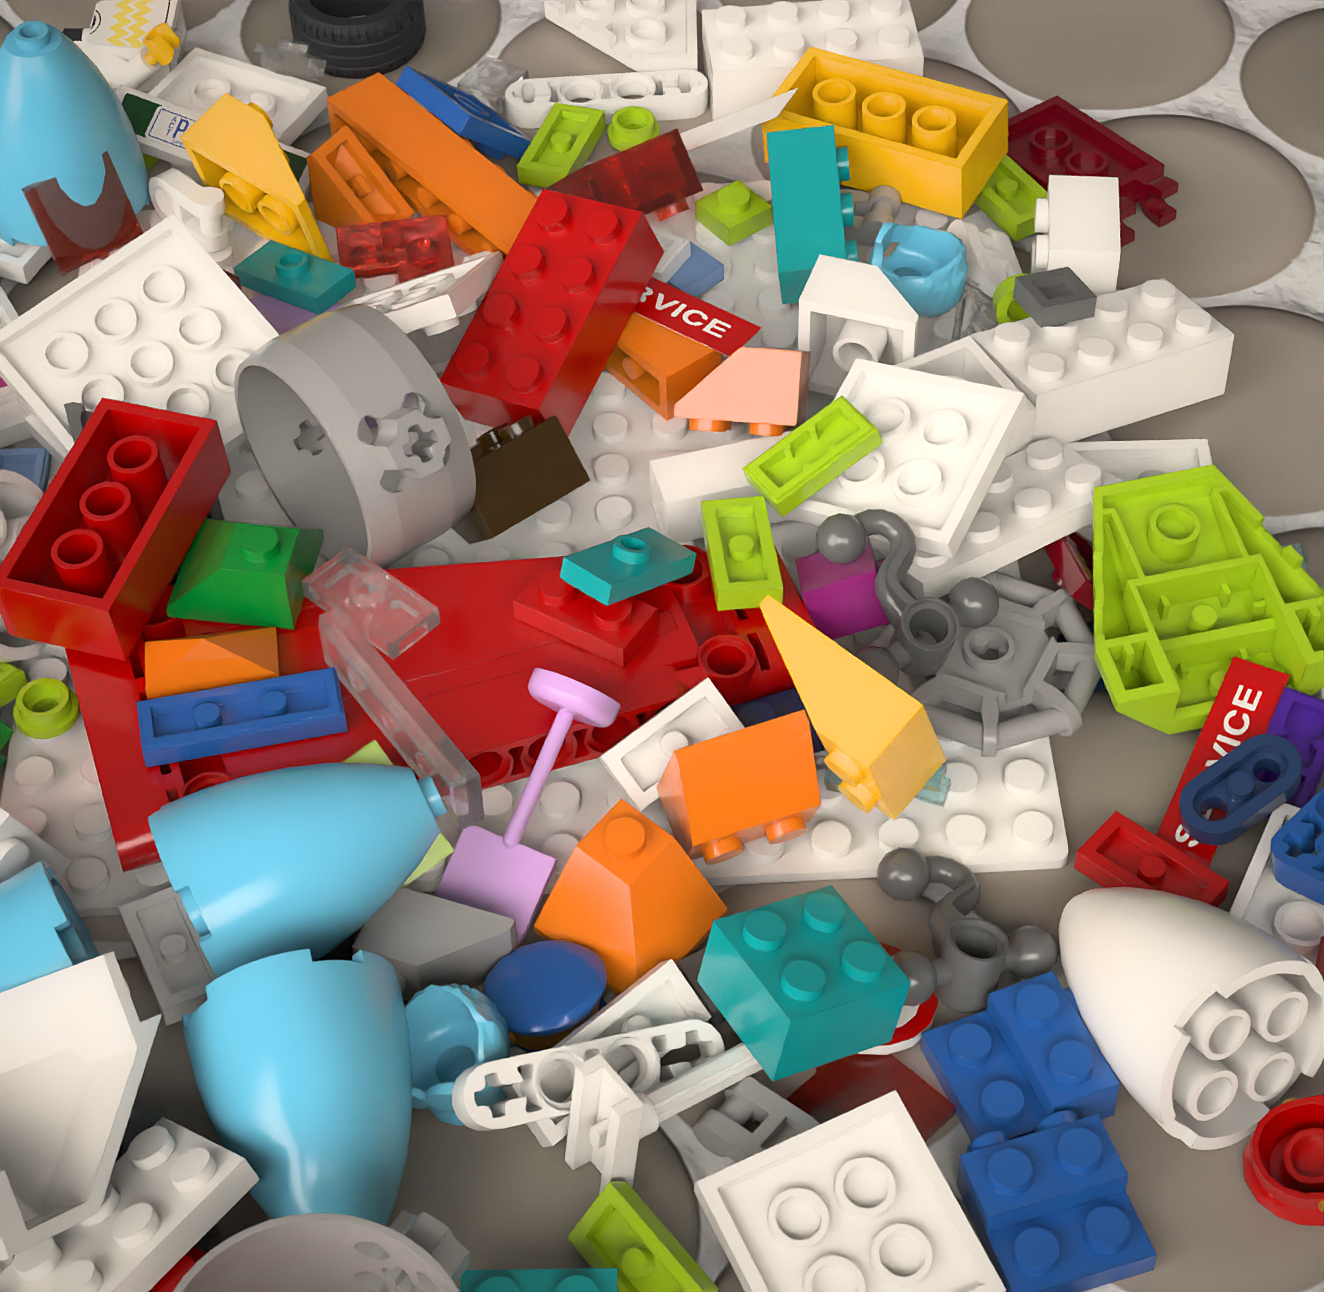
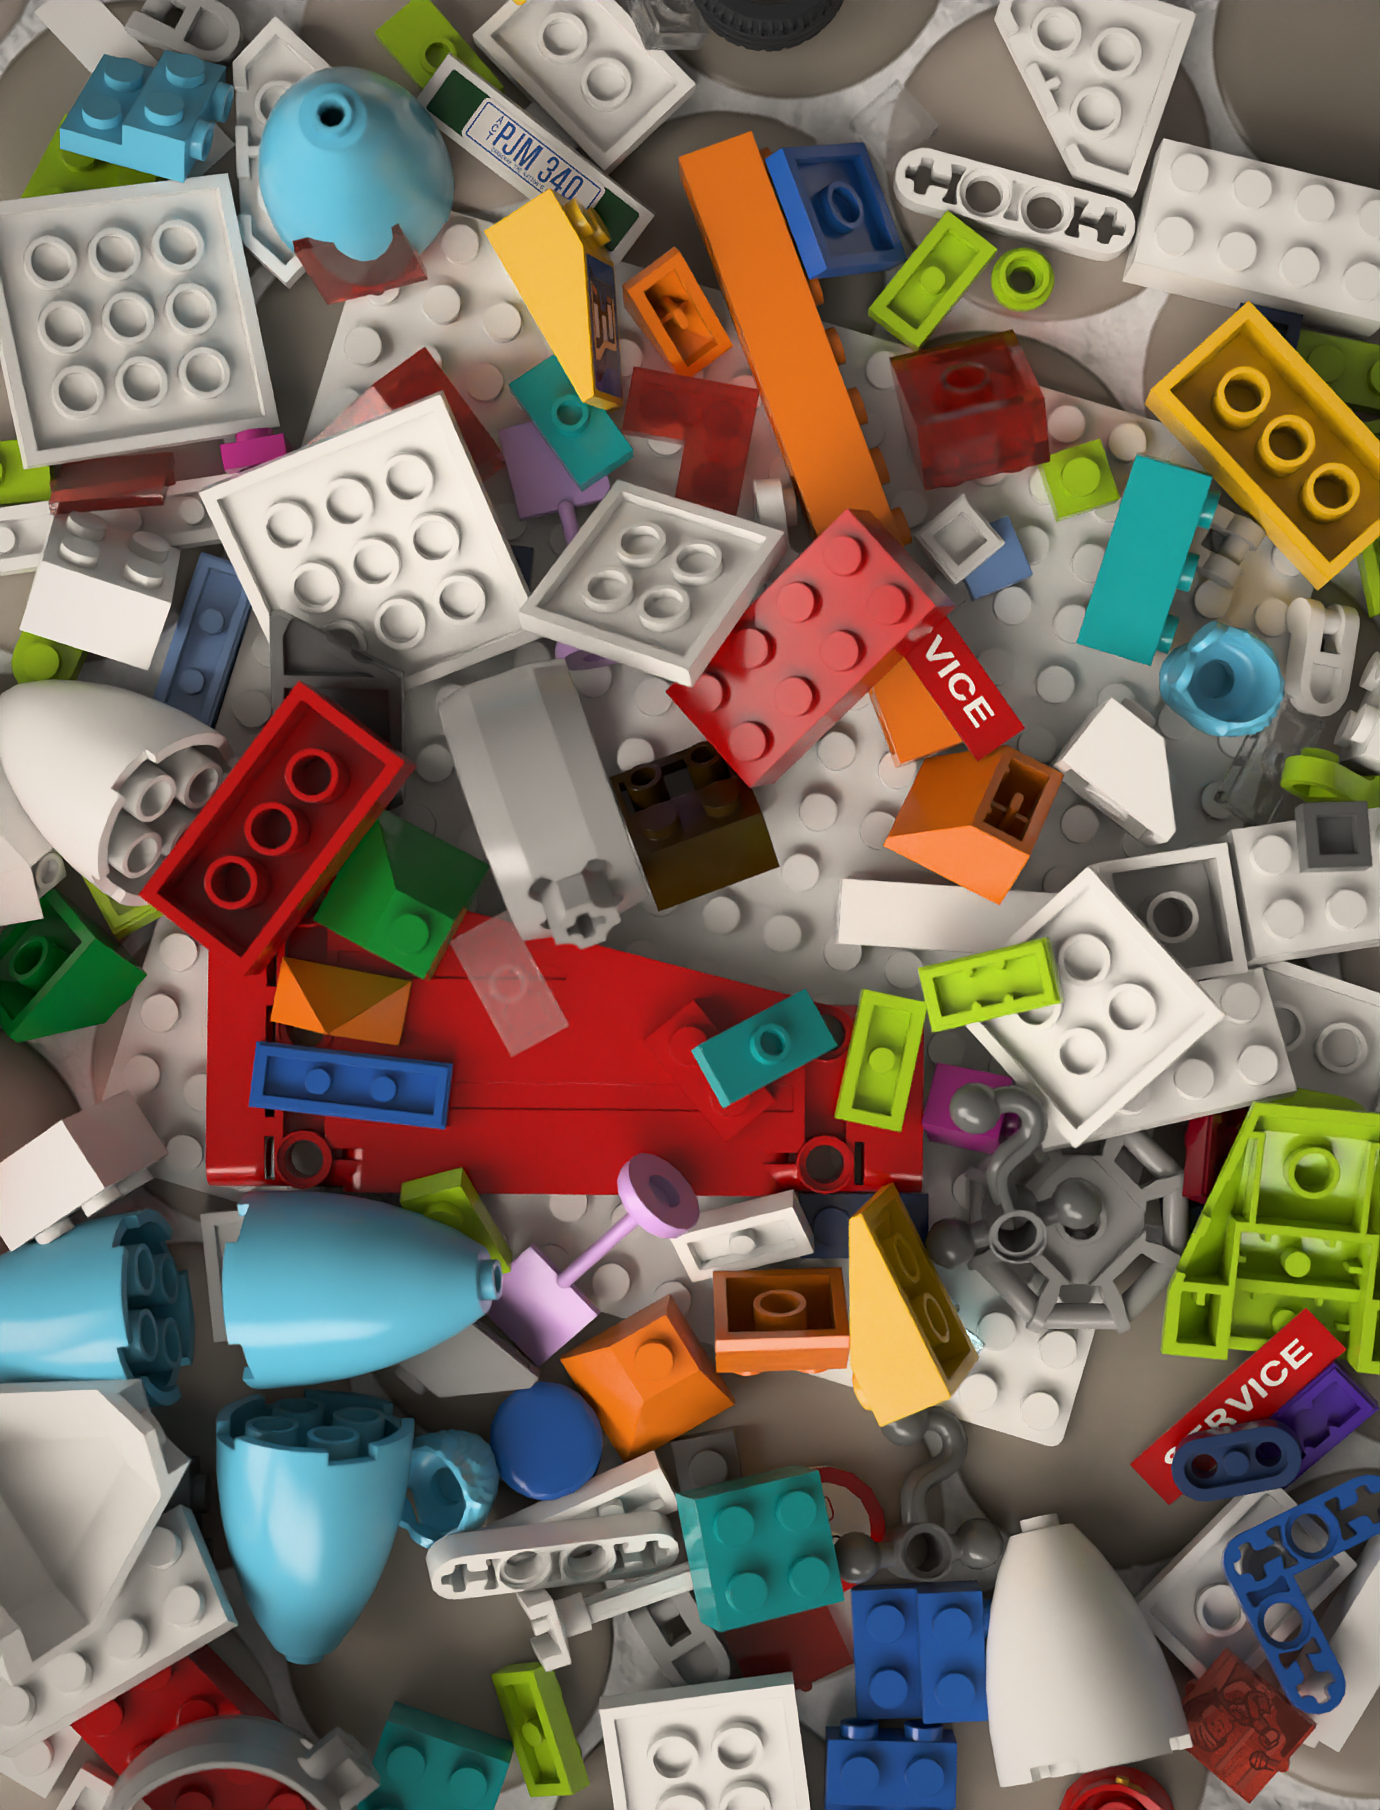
camera: 15 degrees right, 40 degrees up
lime plate [13,678,80,739] -> none
white plate [149,168,230,252] -> none
clear tile [318,606,485,829] -> none
white sticker [630,88,798,173] -> none
red plate [1074,811,1230,908] -> none

